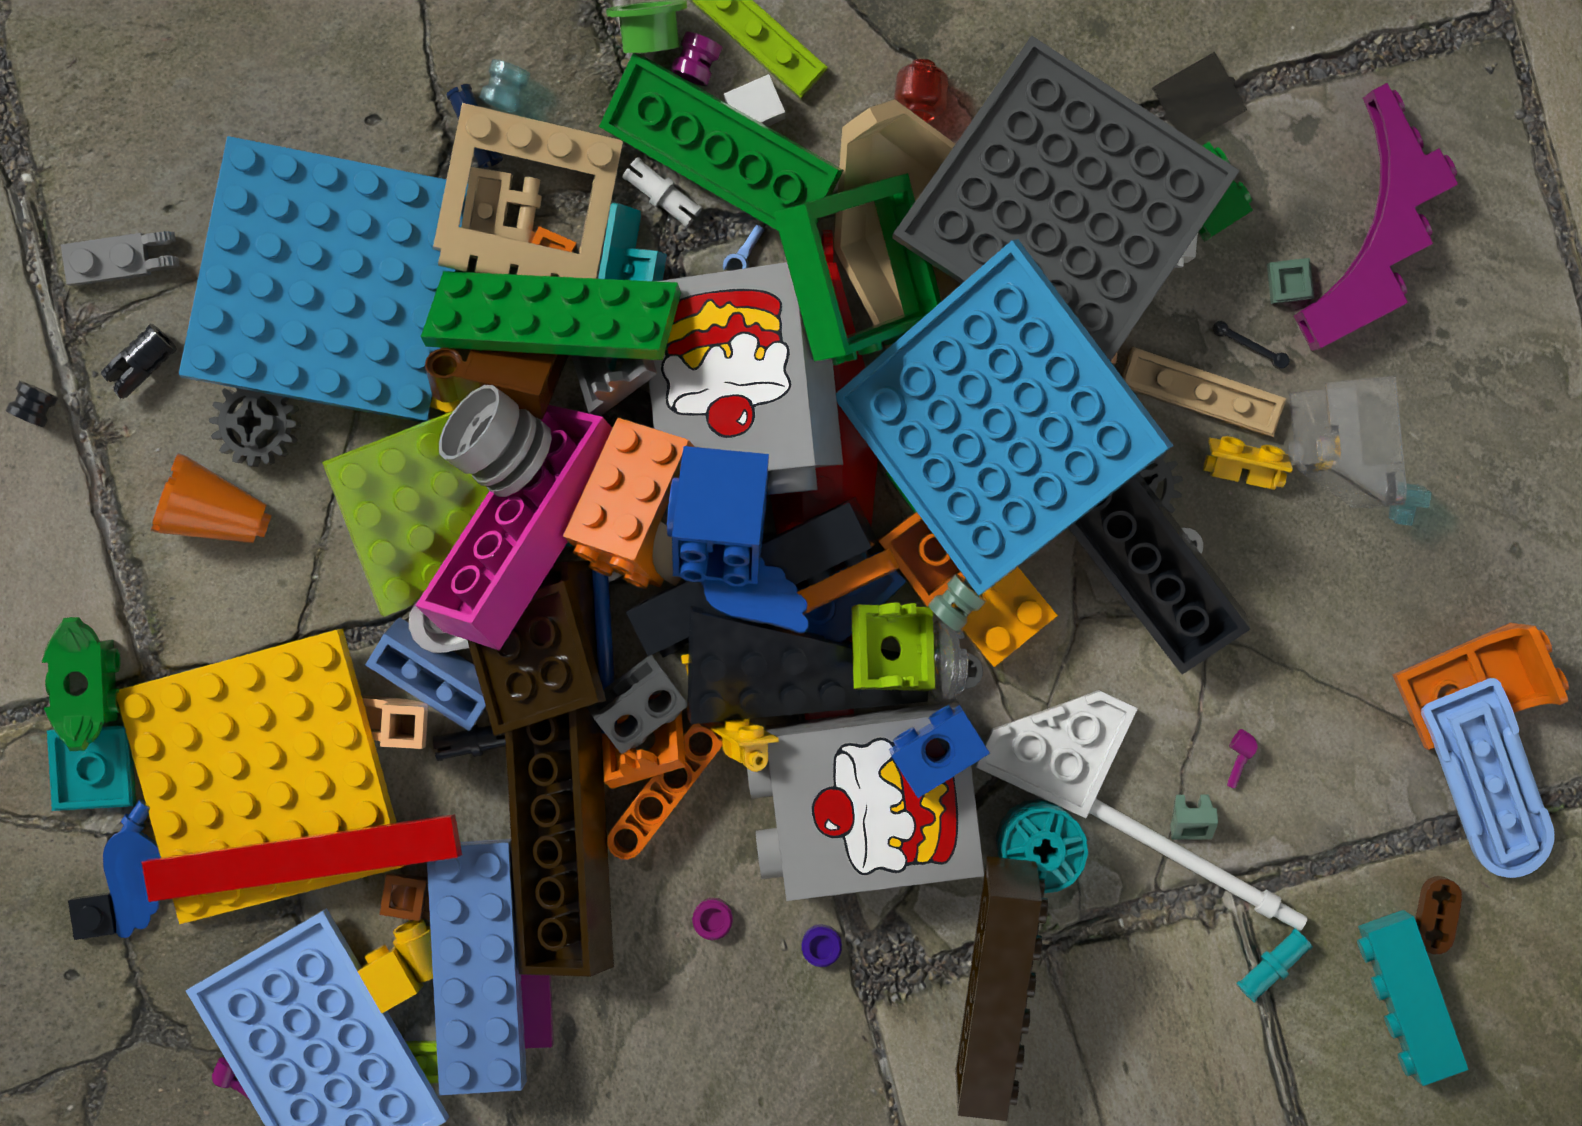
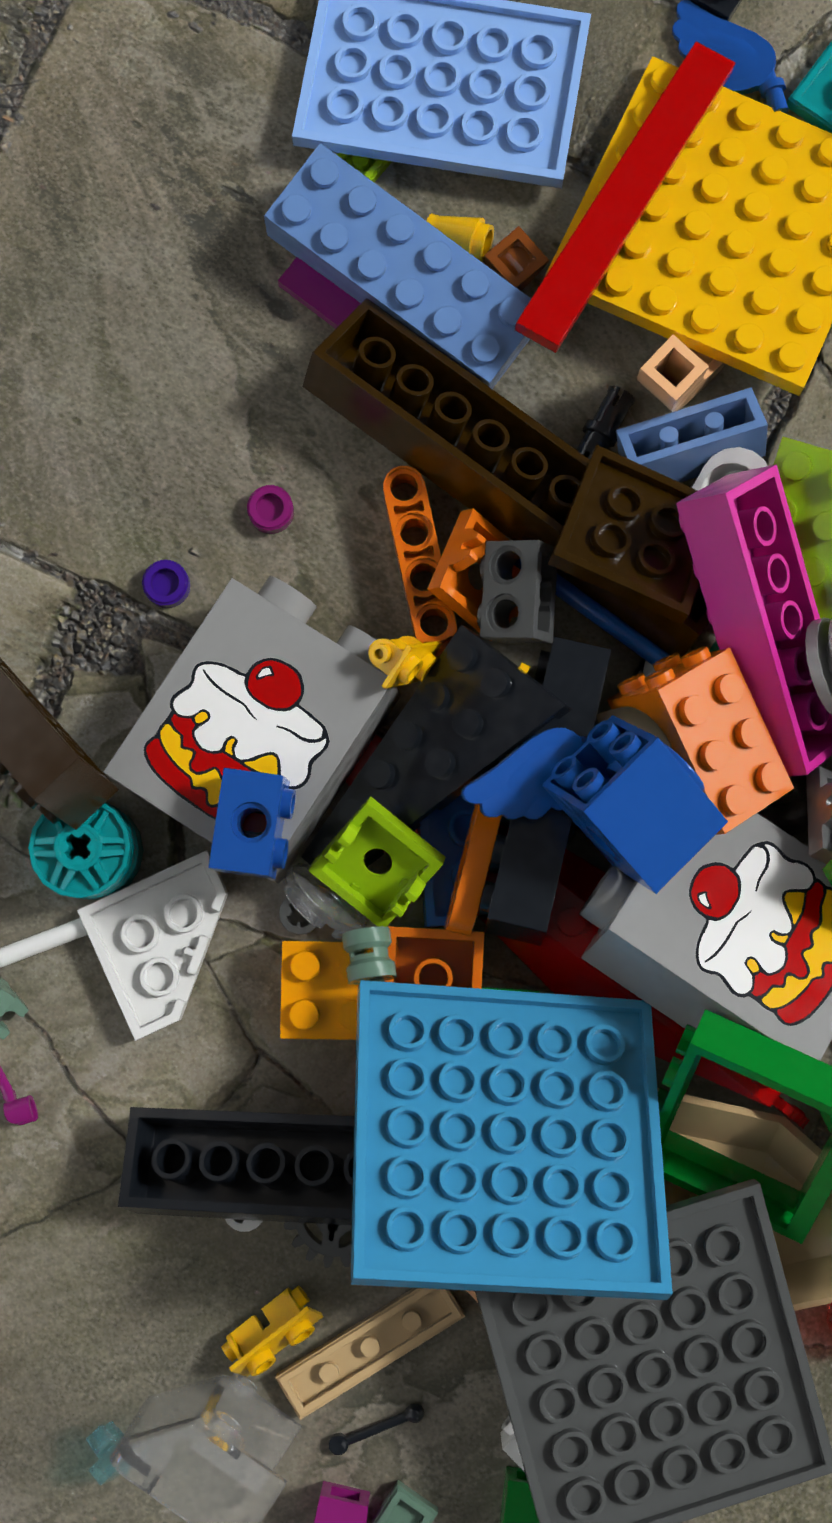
camera: 140 degrees right, 5 degrees down
yellow brick [357,944,424,1014] -> none

